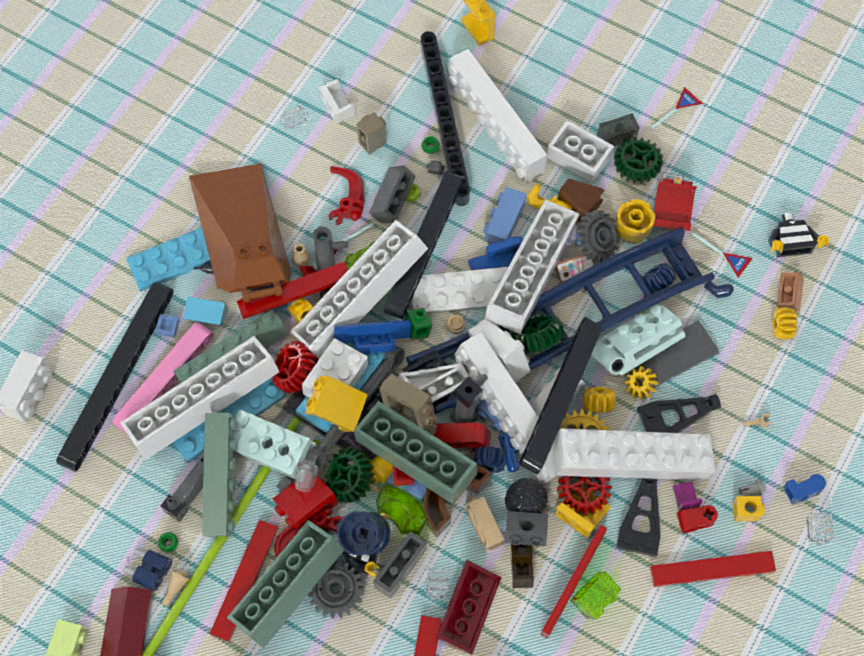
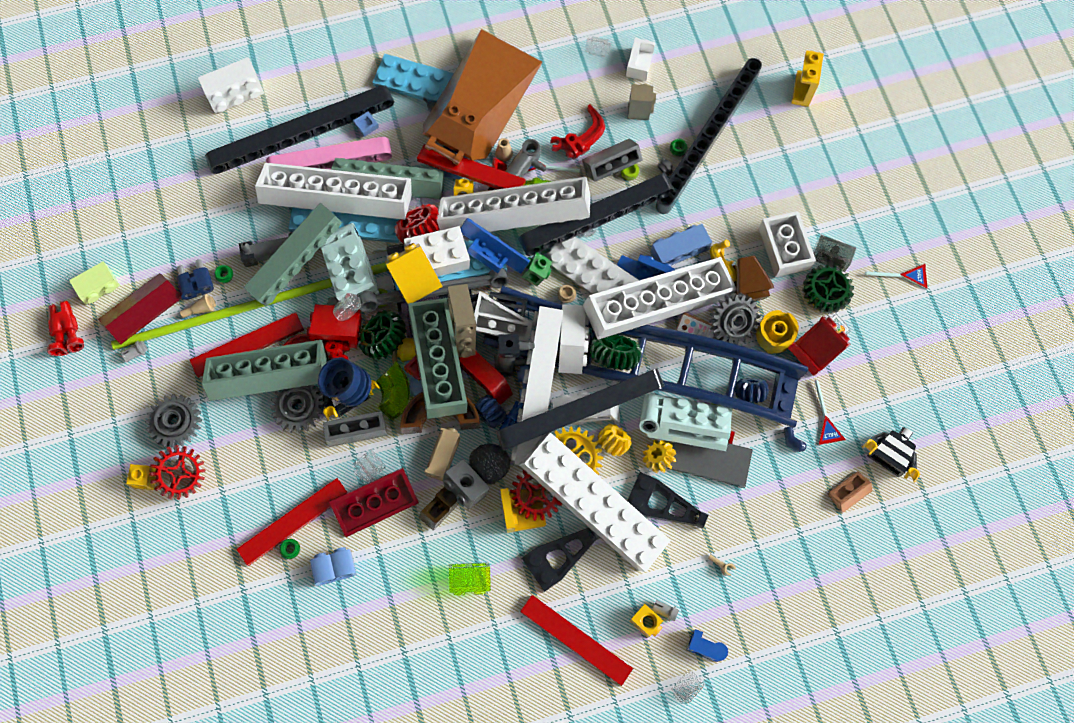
camera: 40 degrees right, 5 degrees up
medium azure brick [183,297,228,325] -> none
white brick [448,49,547,183] -> none
red tile [540,524,607,639] -> none
magenta bracket [673,482,703,511] -> none
red piece [676,505,718,533] -> none
yellow gear [772,307,798,340] -> none

